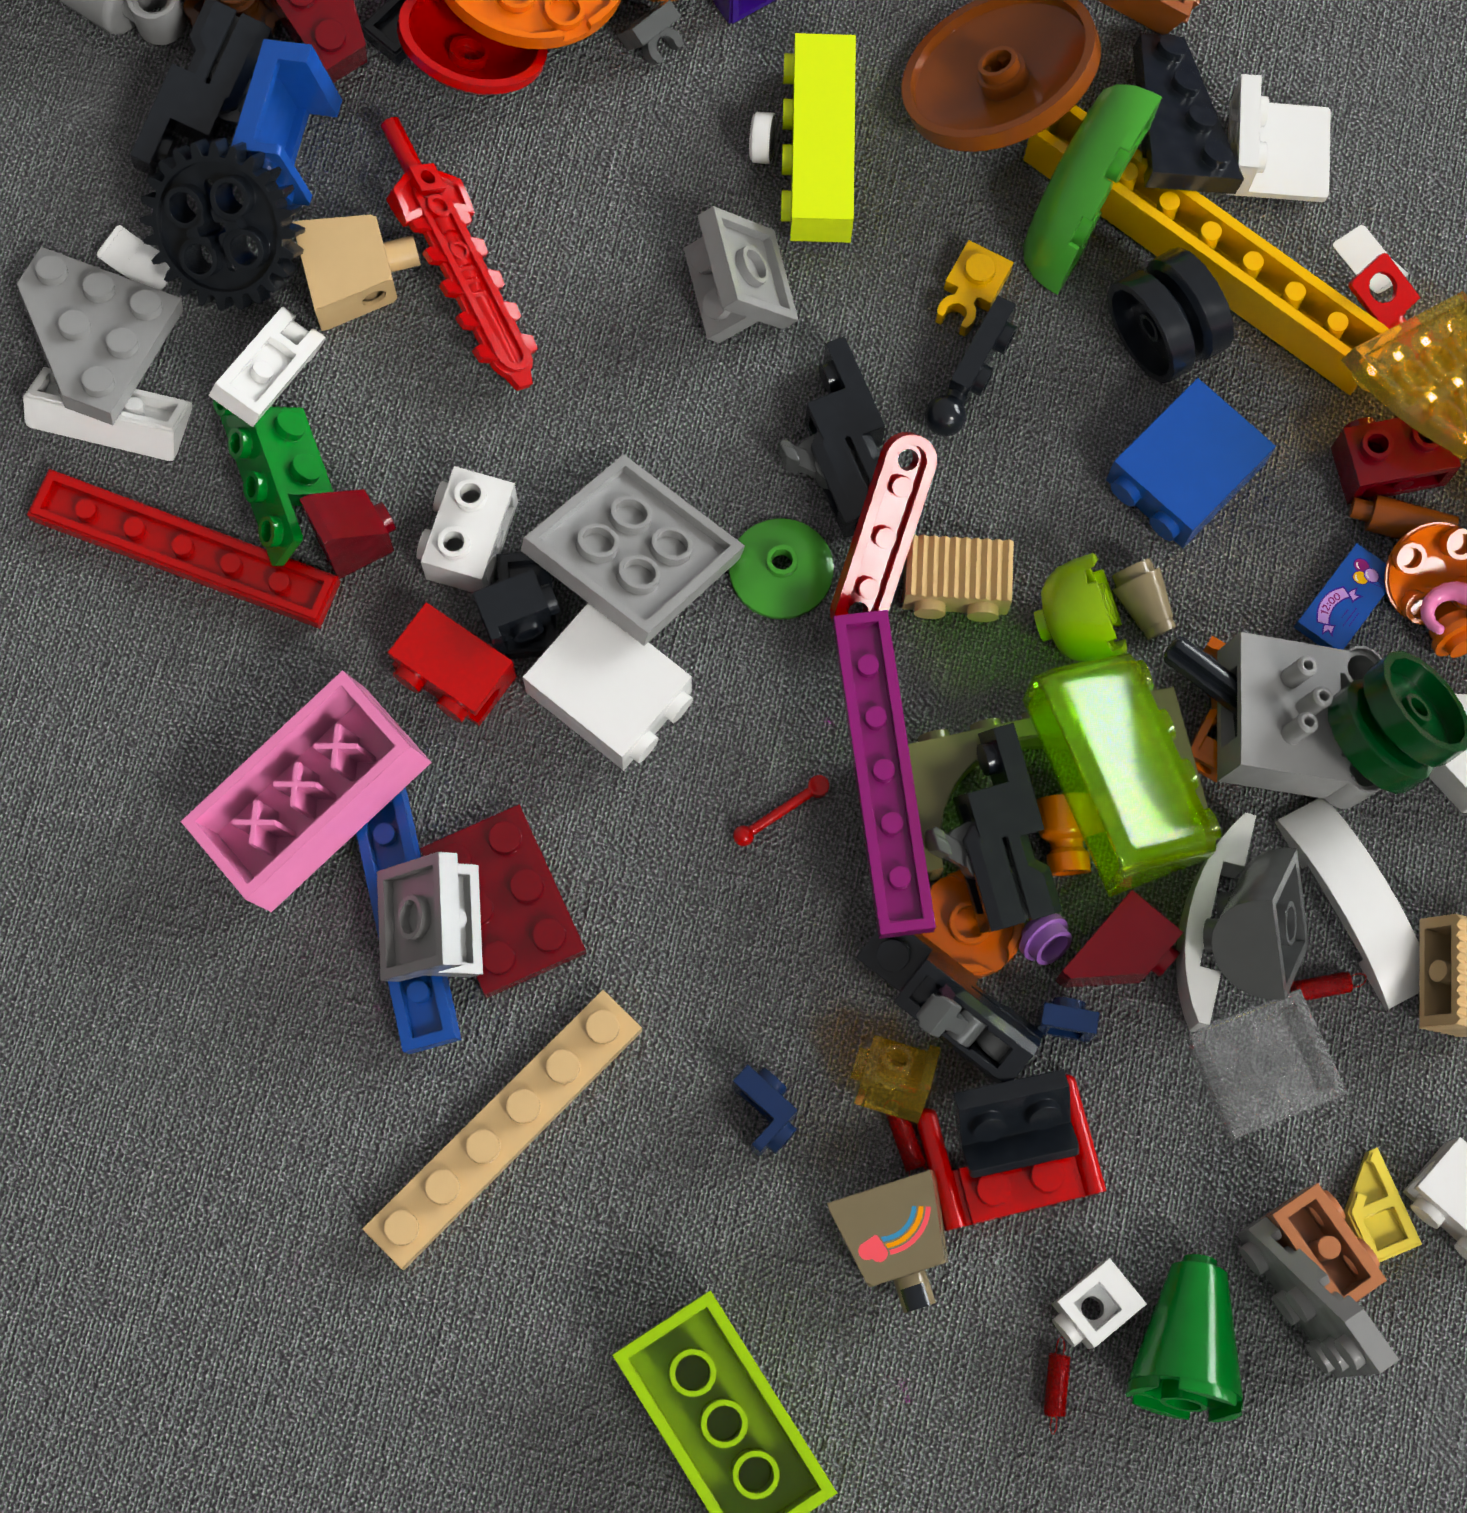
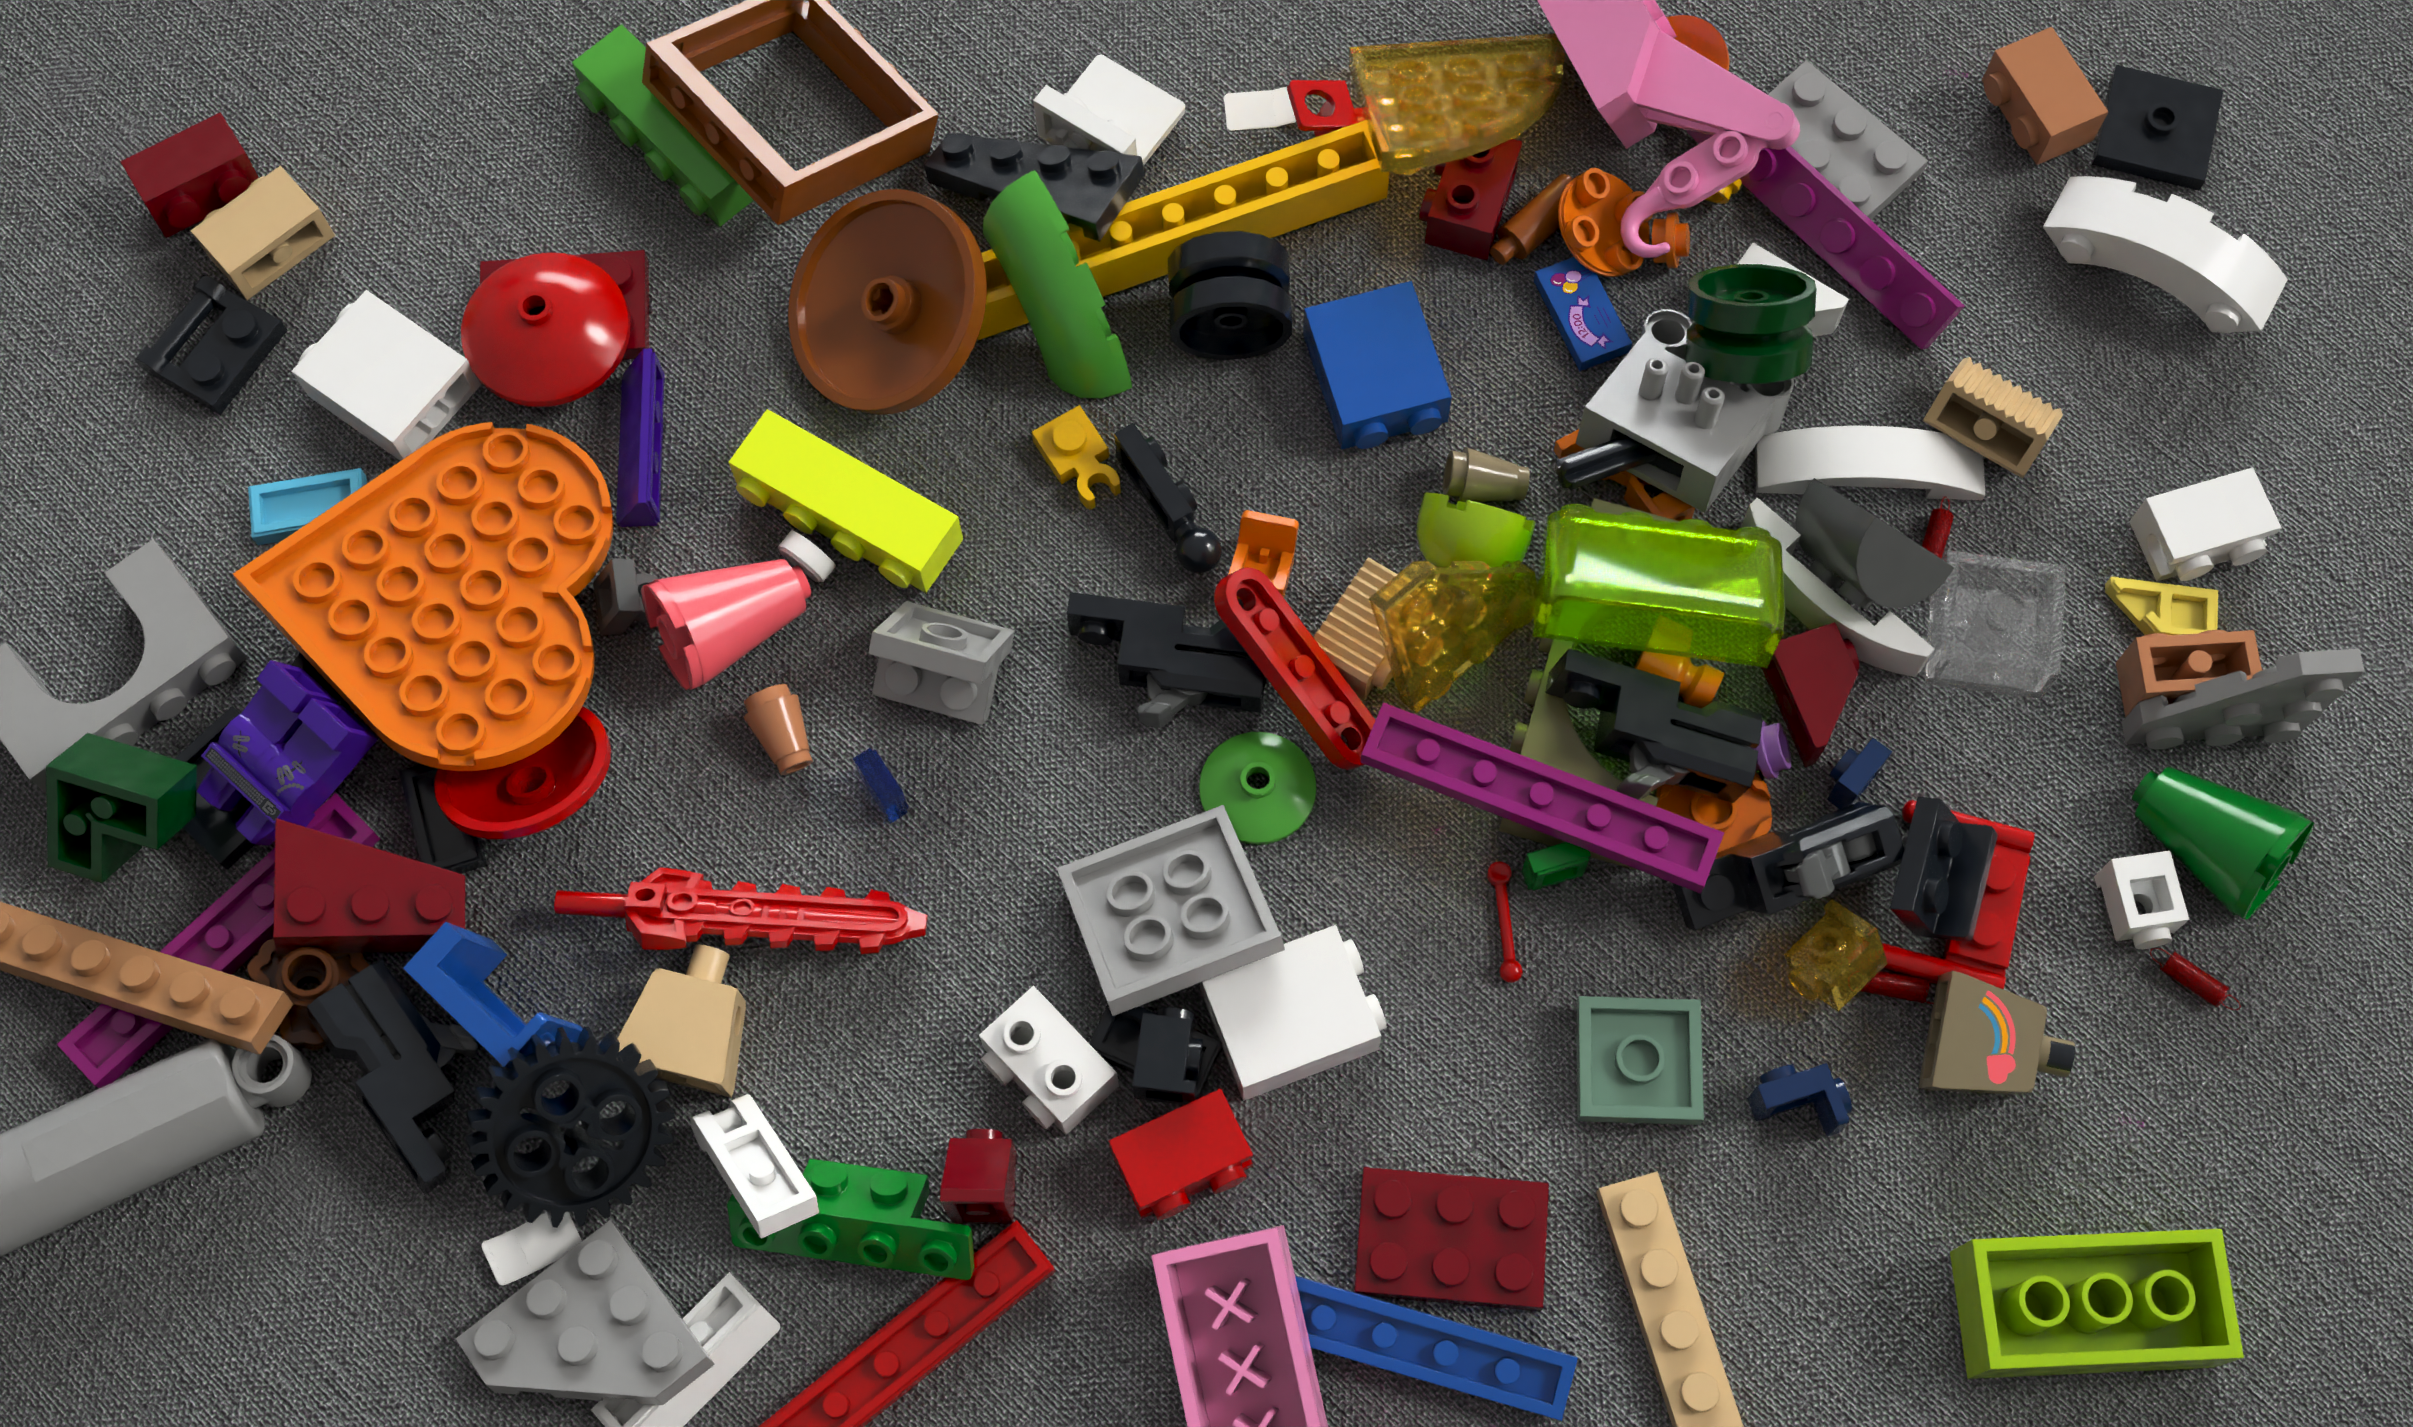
camera: 55 degrees left, 5 degrees down
light grey bracket [377,852,483,982] -> none
none -> coral cone [641,559,811,690]
none -> nougat cone [744,684,813,775]
none -> clear blue tile [853,748,908,824]
none -> orange bracket [1228,510,1299,599]
none -> clear yellow plate [1369,560,1543,714]
none -> green tile [1521,842,1591,891]
none -> sand green plate [1576,996,1704,1125]

